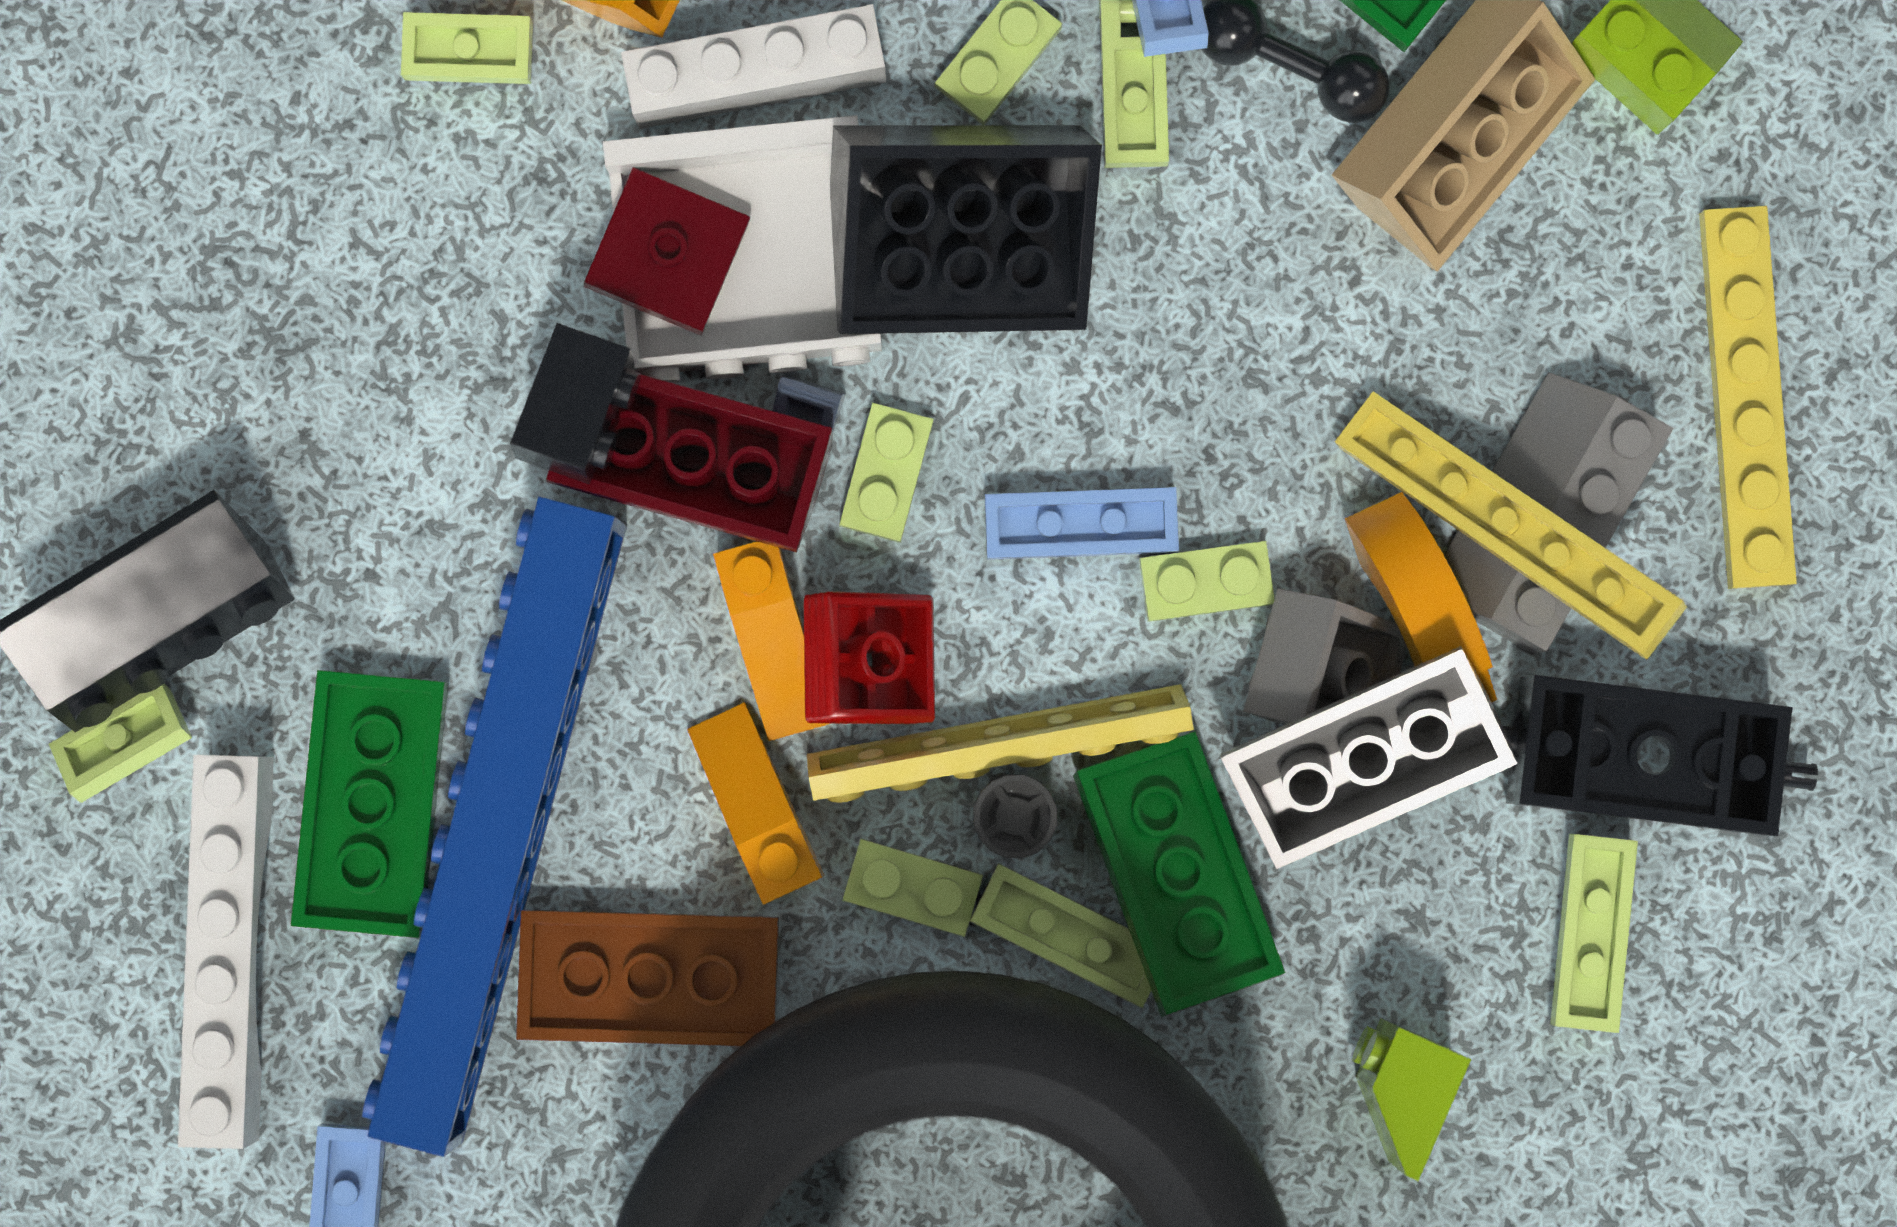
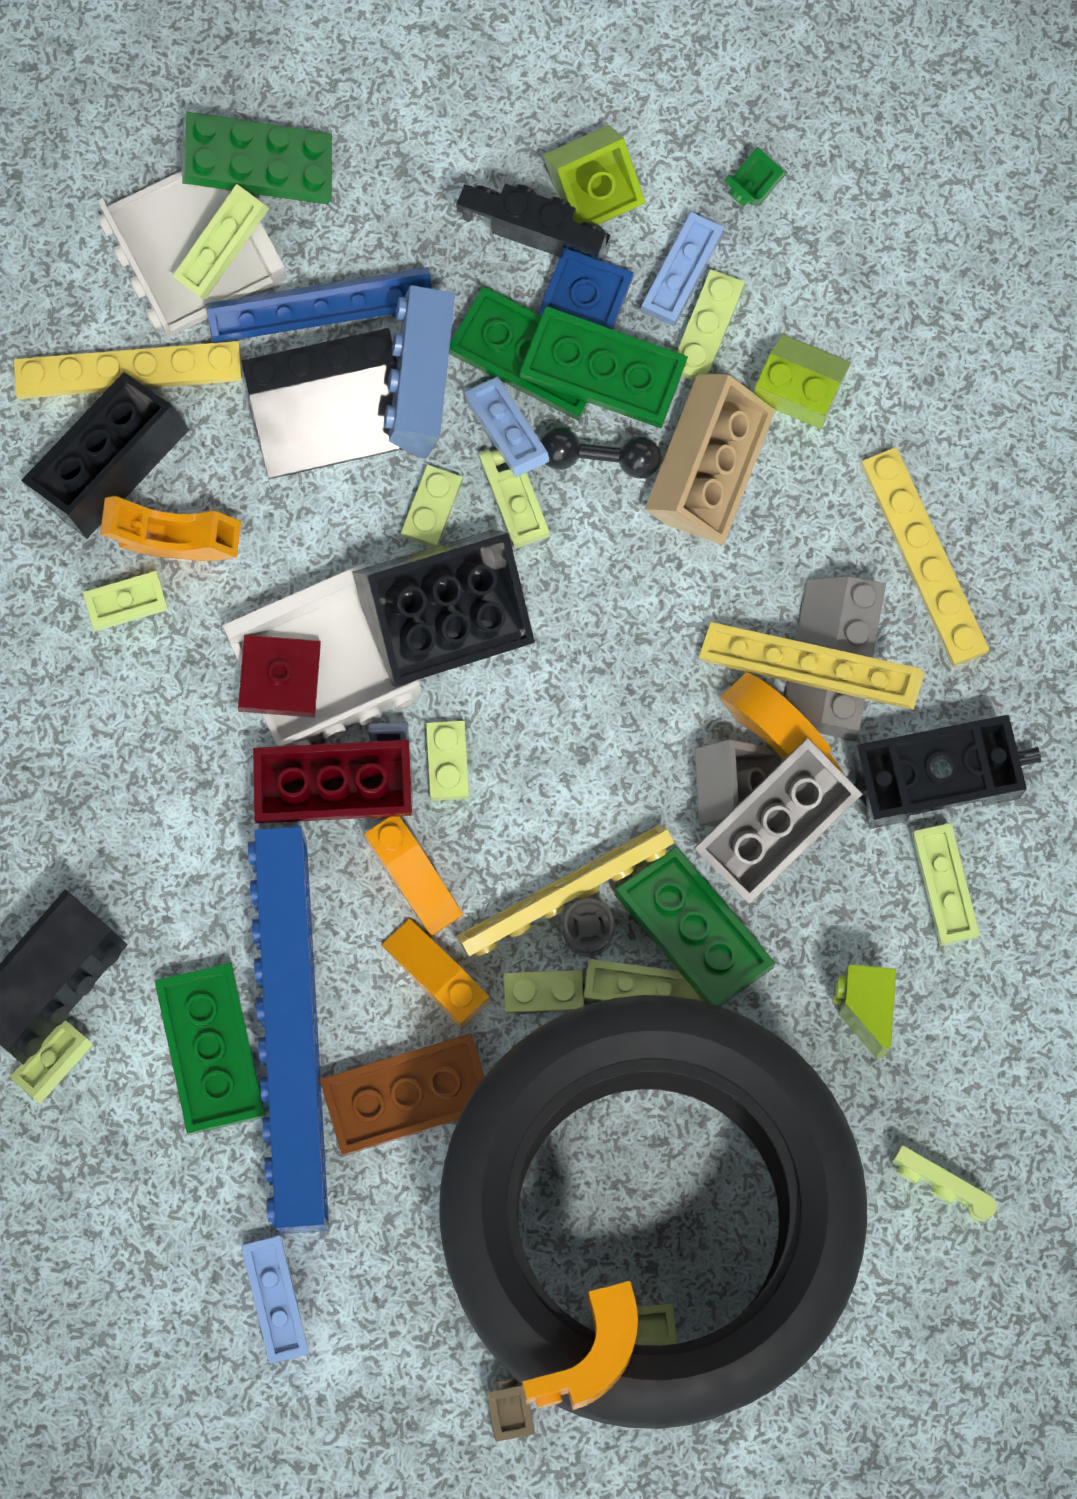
camera: 15 degrees left, 10 degrees down
white arch [178,755,274,1149] -> none
black piece [510,323,641,485] -> none
white brick [621,4,886,129] -> none
red brick [804,591,935,724] -> none
light blue plate [985,487,1179,560] -> none
yellowish green plate [1139,541,1274,622] -> none

